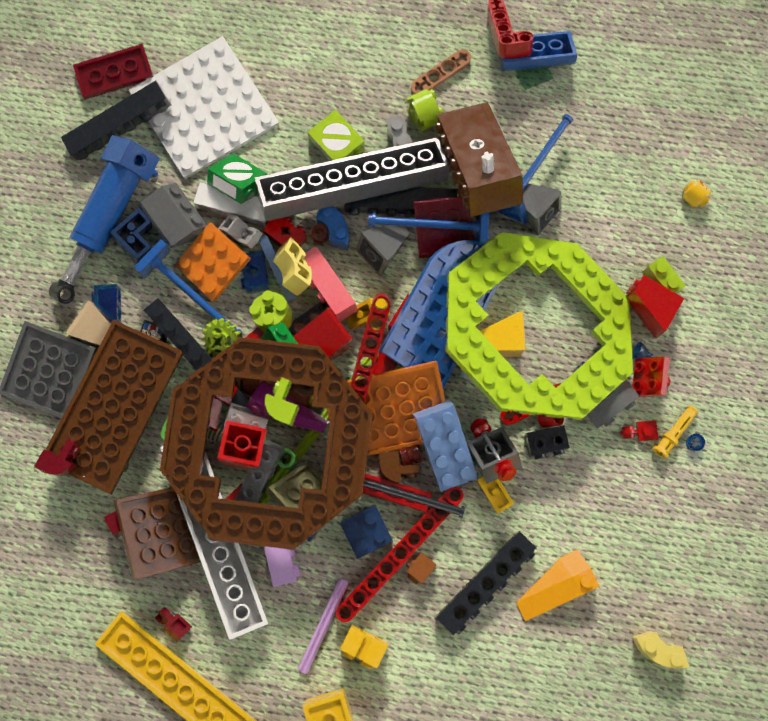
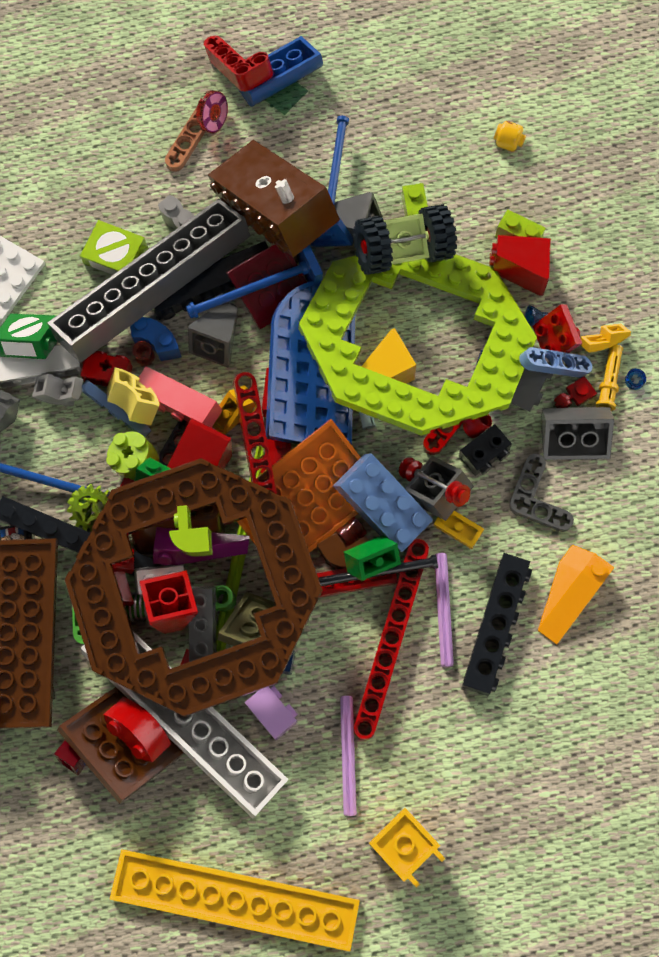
camera: 20 degrees left, 5 degrees down
dark red plate [155,607,192,642] -> none
orange plate [175,222,251,302] -> none
clear blue brick [240,250,270,294] -> none
dark blue brick [340,505,393,559] -> none
yellow brick [340,624,388,669] -> none
lime brick [405,89,444,133] -> none
dark orange brick [406,552,437,584] -> none
none -> red brick [103,697,171,762]
none -> tile [196,90,228,134]
none -> green brick [344,535,401,581]
none -> black plate [353,204,457,275]
none -> lime brick [402,183,428,216]
none -> lavender axle [435,553,454,667]
none -> dark grey beam [509,453,574,532]
none -> medium blue beam [519,347,592,378]
none -> dark grey slope [541,407,614,460]
none -> yellow slope [580,324,631,353]

